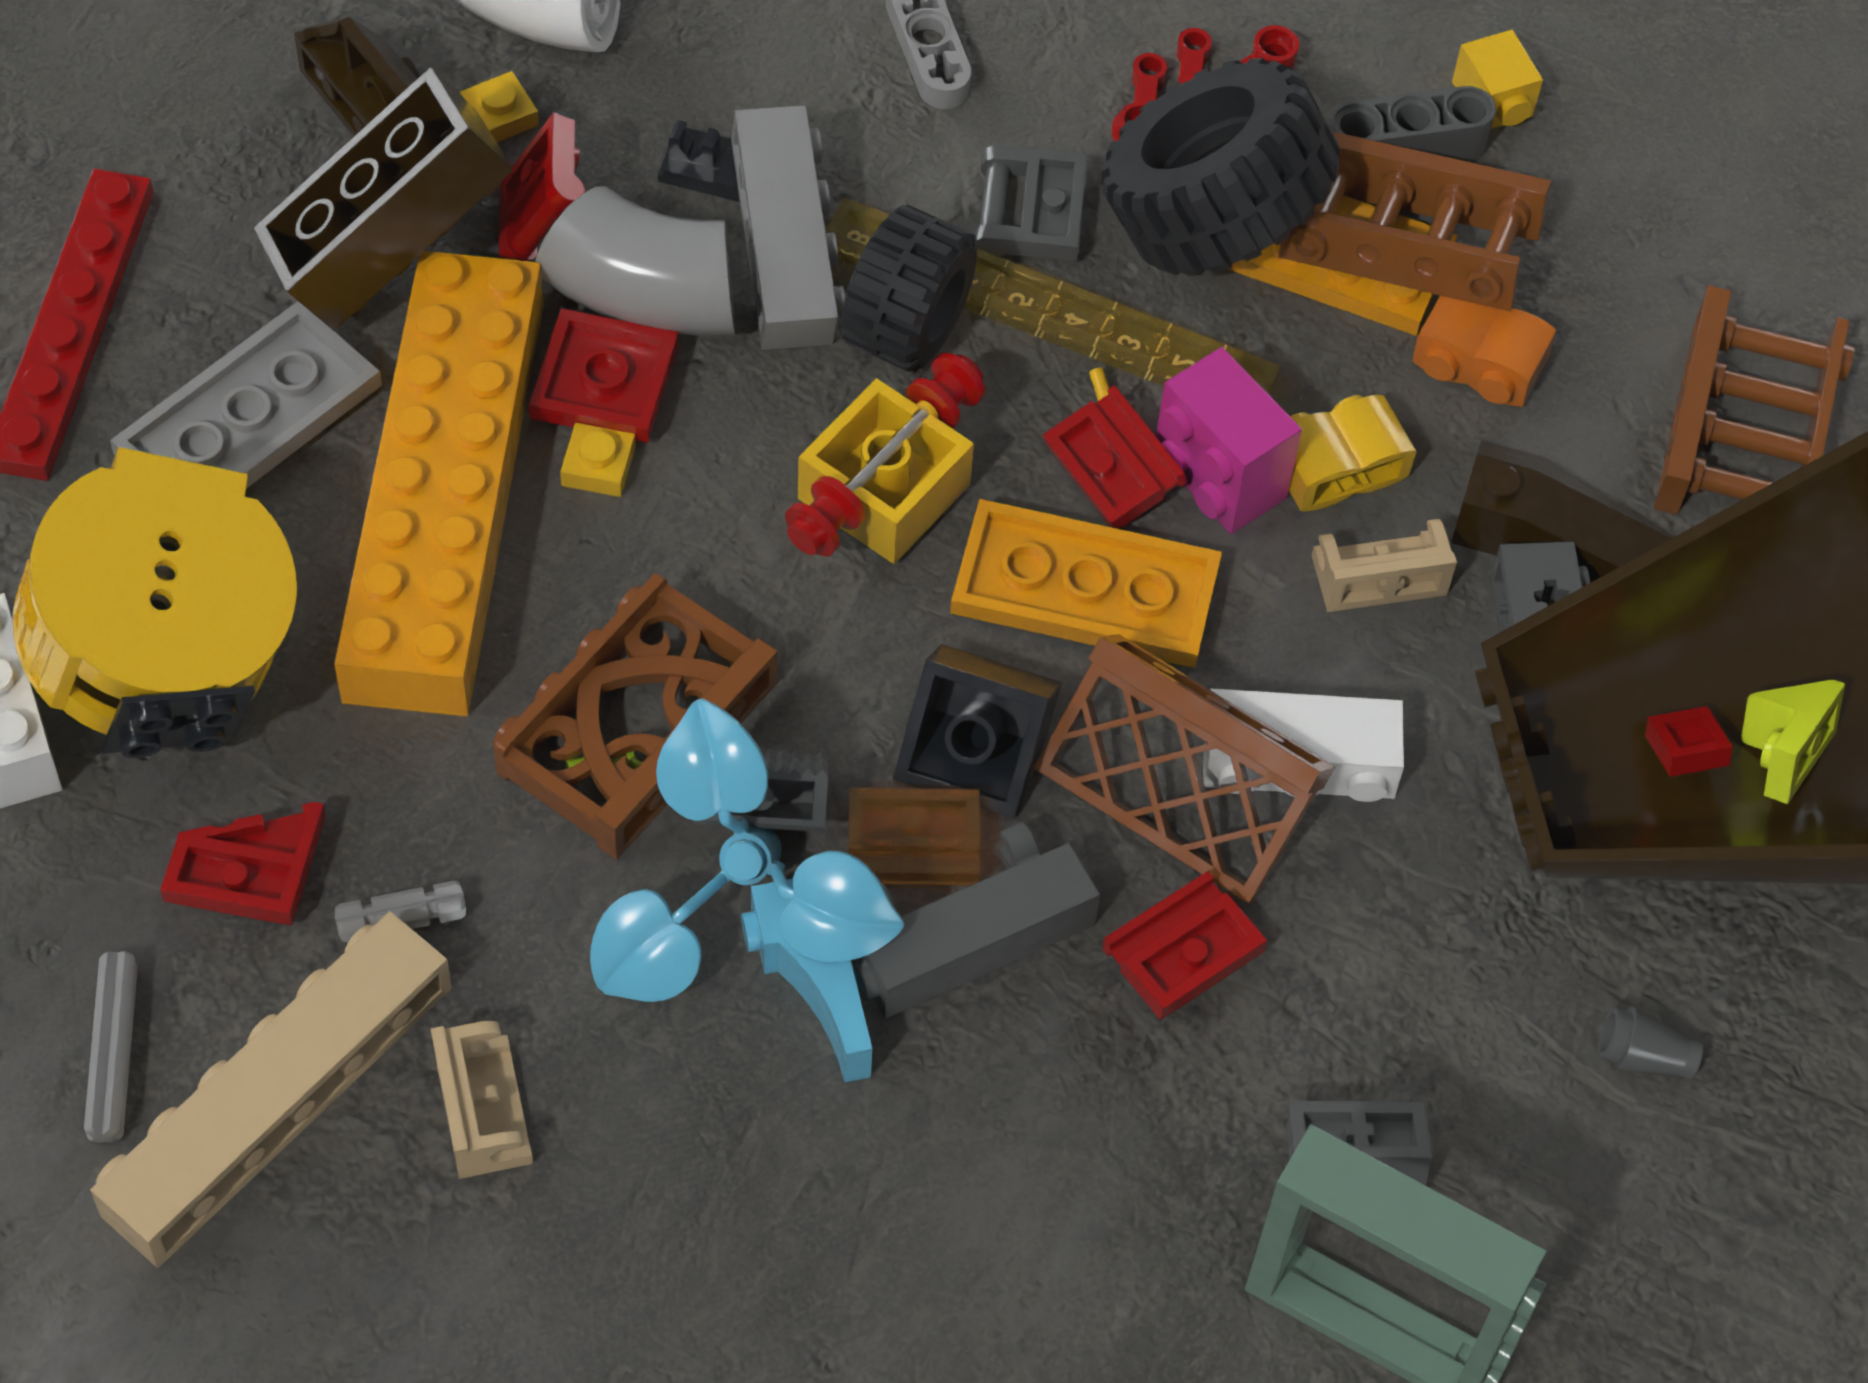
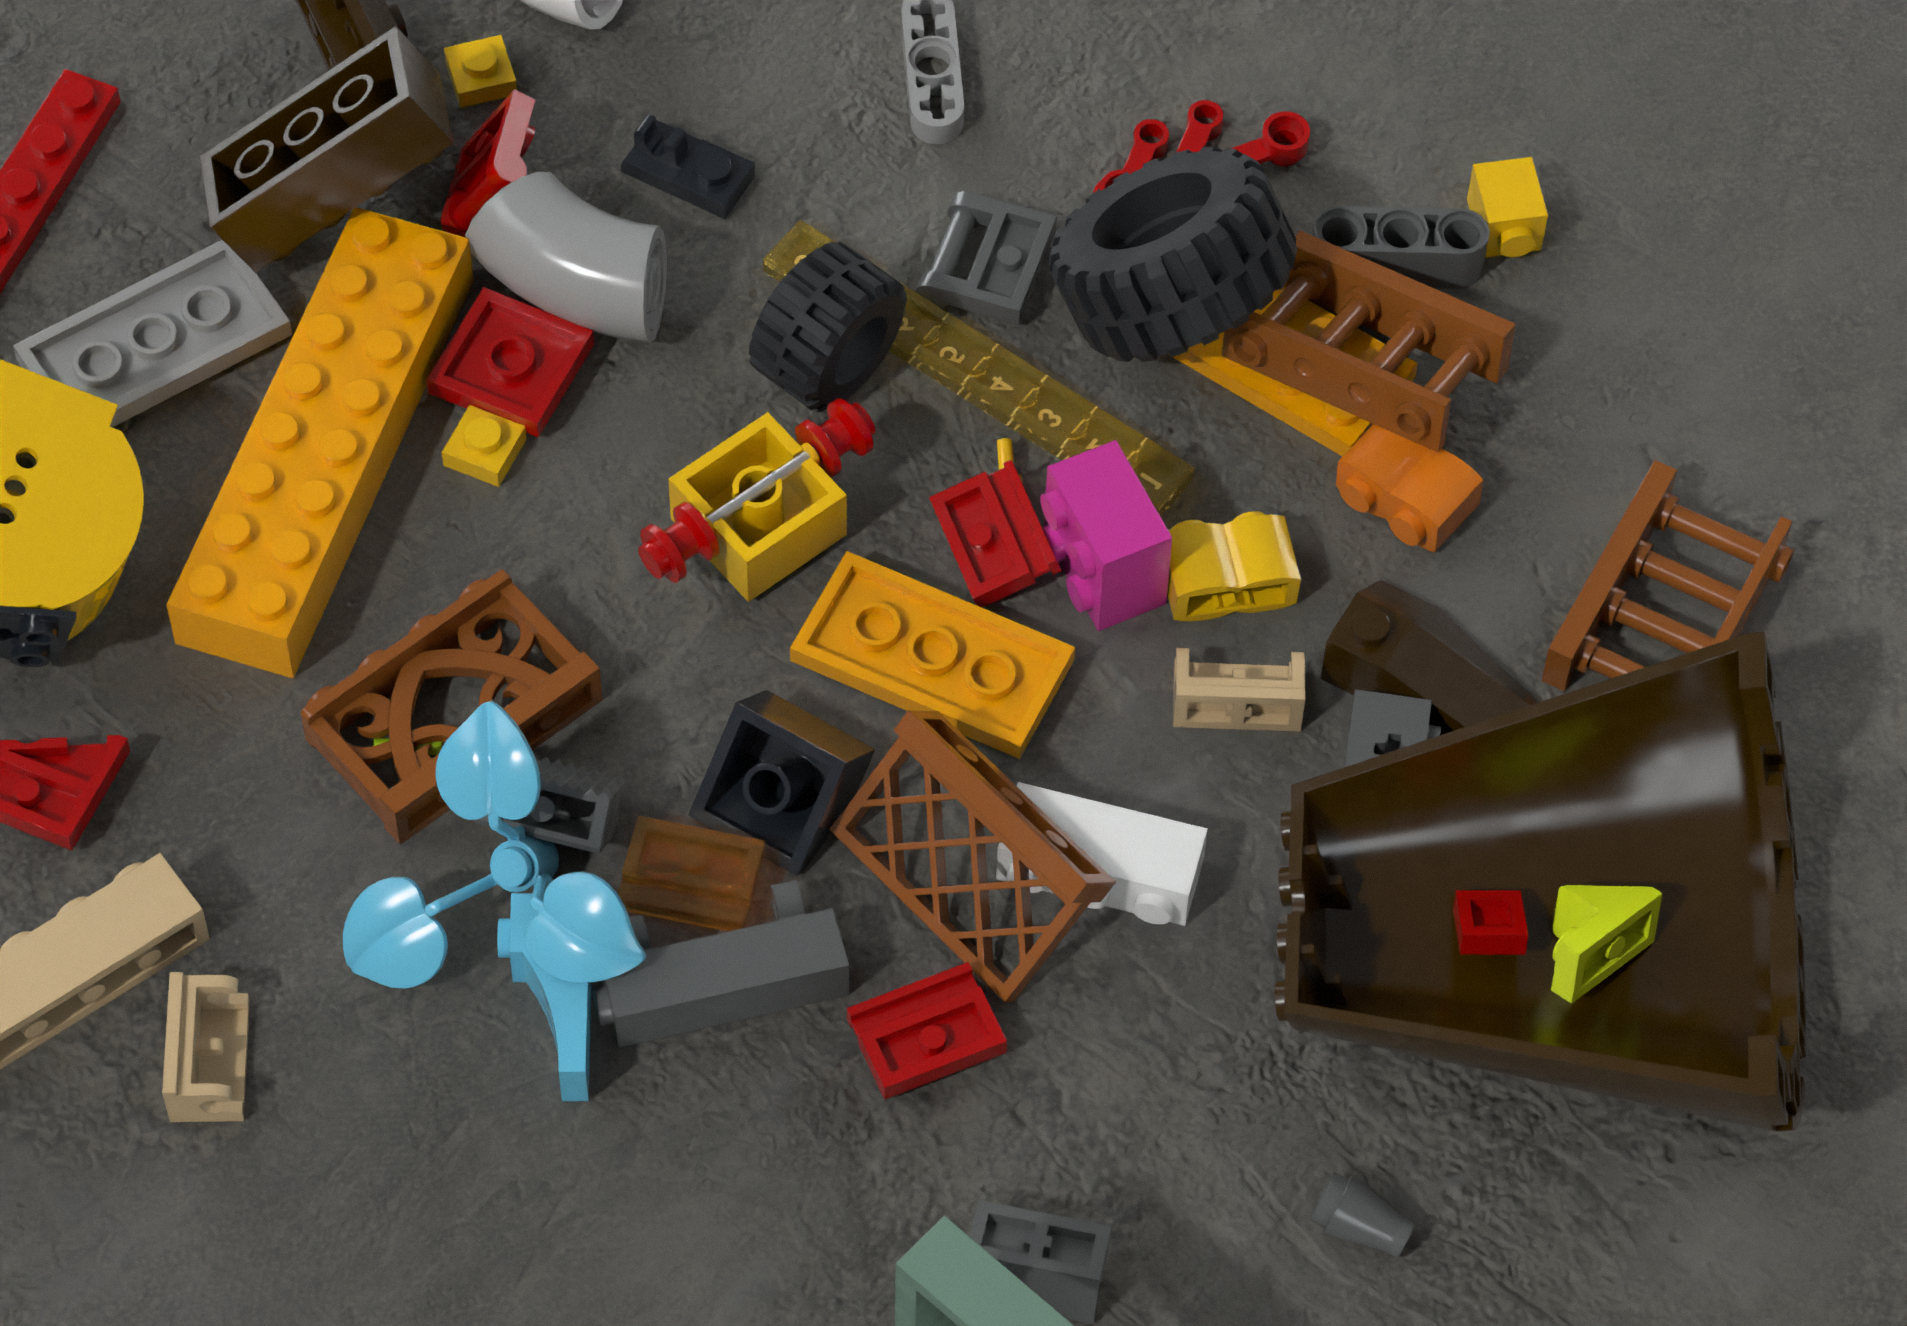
camera: 15 degrees right, 0 degrees up
light grey axle [334,880,466,942] -> none
light grey brick [731,105,845,350] -> none

